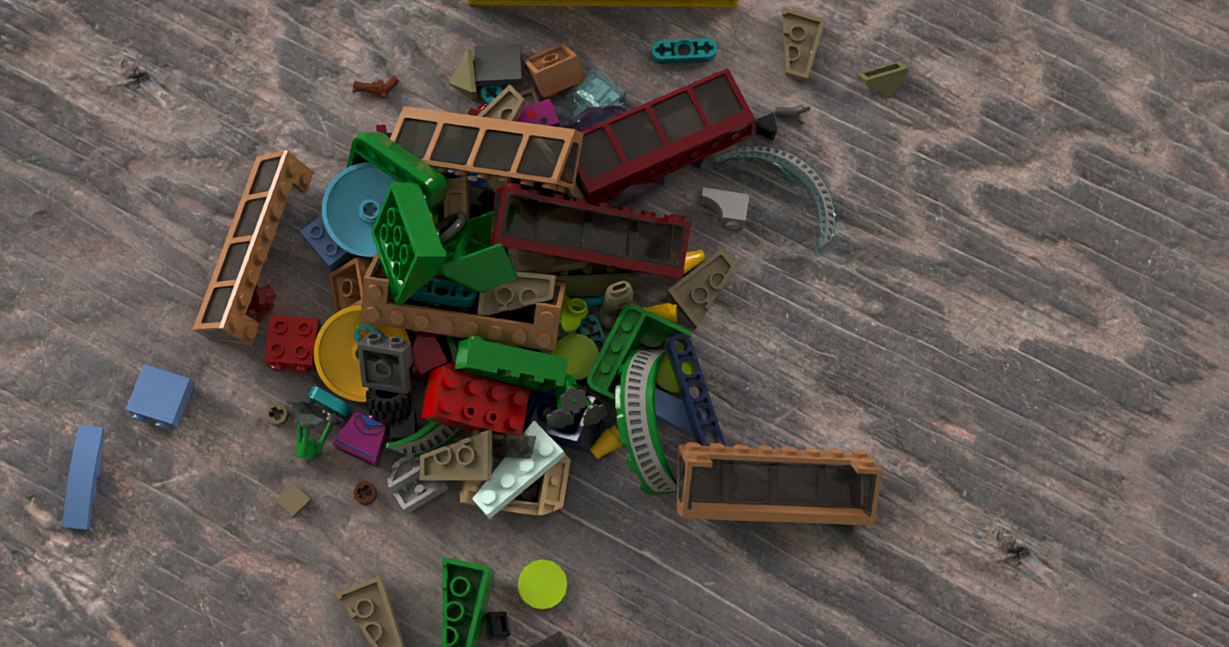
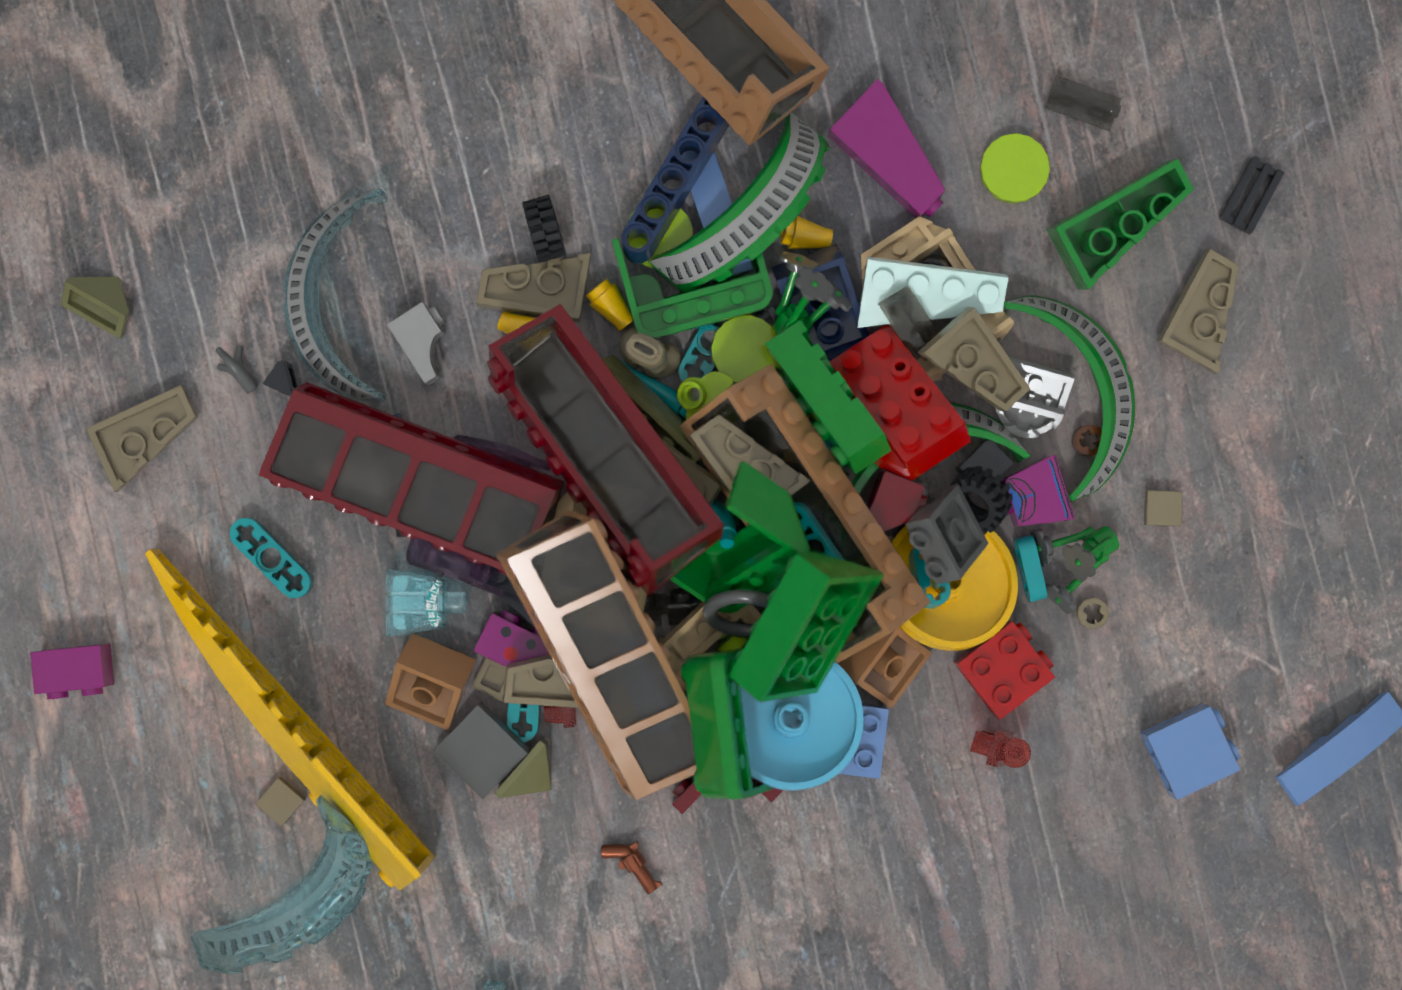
camera: 130 degrees left, 15 degrees up
medium nougat window [193,150,314,346] -> none
black slope [485,611,510,640] -> none
none -> black tyre [522,194,566,263]
none -> magenta slope [828,79,945,218]
none -> windscreen [1003,295,1135,502]

